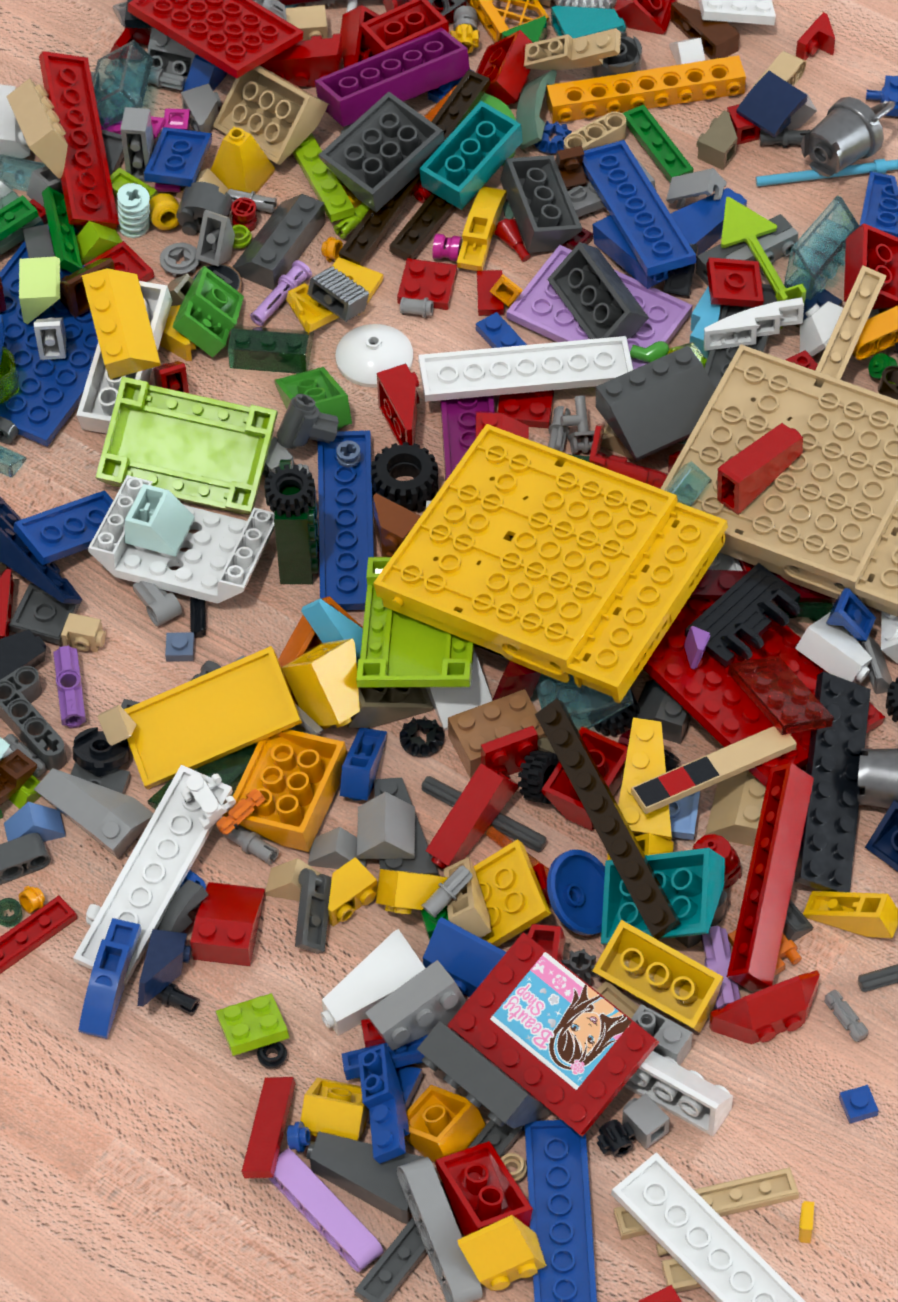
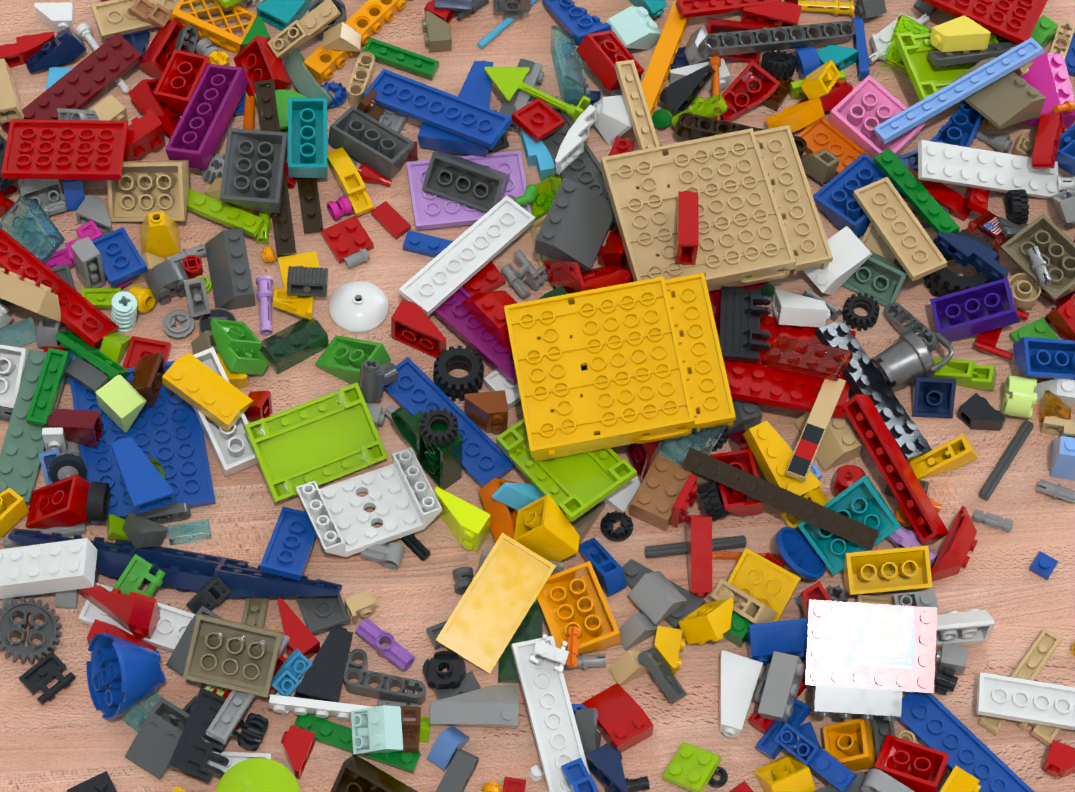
camera: 45 degrees left, 5 degrees up
white slope [34,318,66,360] -> none
tan slope [98,705,137,746] -> none
light aqua slope [125,484,195,557] -> none
sand blue plate [165,632,195,662] -> none
sand blue bush [336,441,361,467] -> none
light grey axle [421,865,473,918] -> none
light orange slope [490,274,523,307] -> none
clear light blue slope [665,461,711,506] -> none
light grey hinge [666,168,727,209] -> none
medium lavender slope [684,626,711,670] -> none
blue slope [826,588,876,641] -> none
none -> tan slope [322,22,362,52]
none -> neon yellow slope [434,487,491,553]

